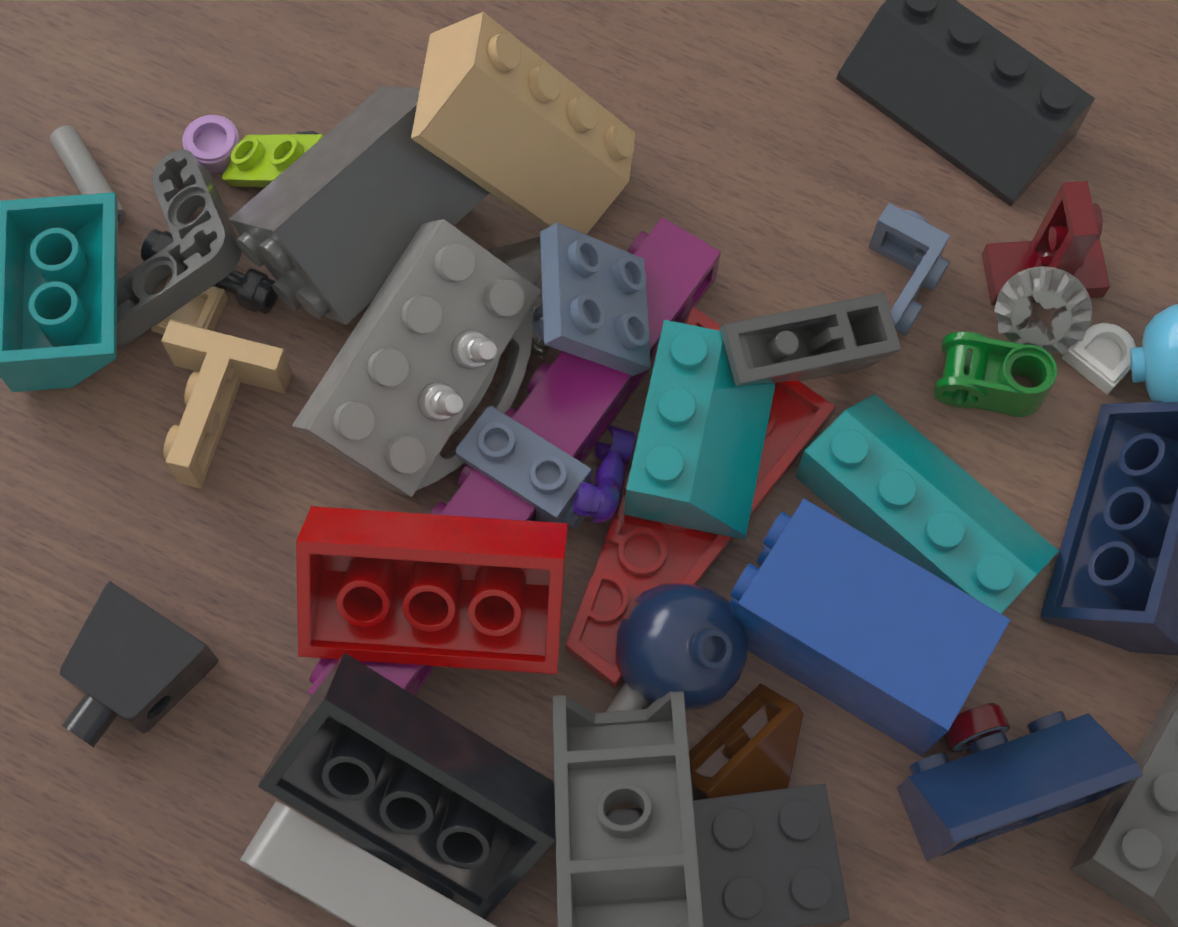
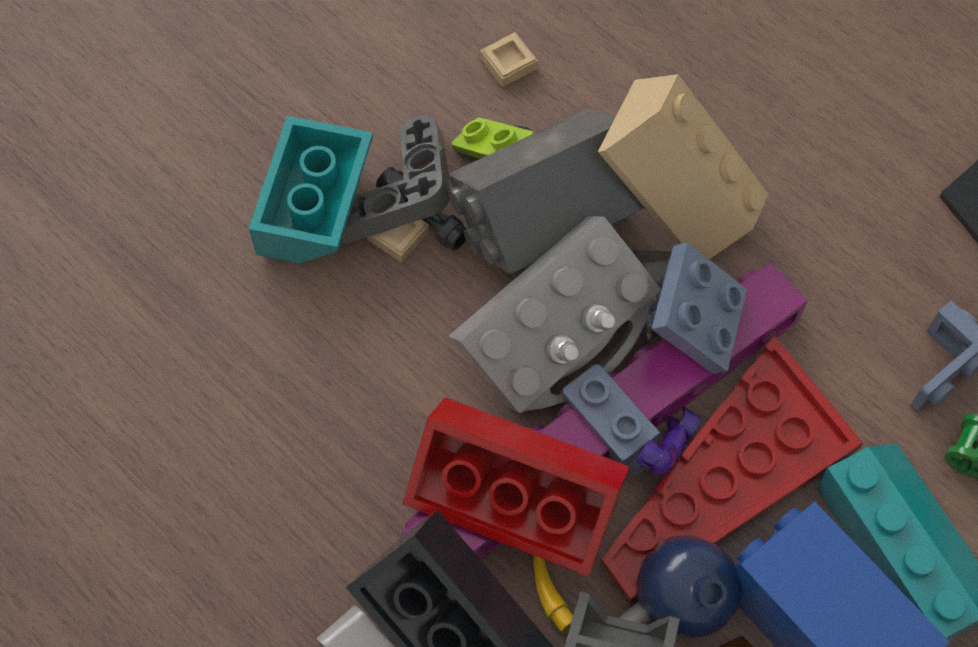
camera: 20 degrees right, 5 degrees down
light grey piece [50,125,126,225] -> none
black torso [59,581,219,748] -> none
tan bracket [161,320,293,489] -> none
lavender tile [182,115,241,173] -> none
teal slope [624,320,775,540] -> none
dark grey slope [719,292,902,387] -> none
none -> tan tile [480,32,538,88]
none -> yellow helmet [533,555,573,634]

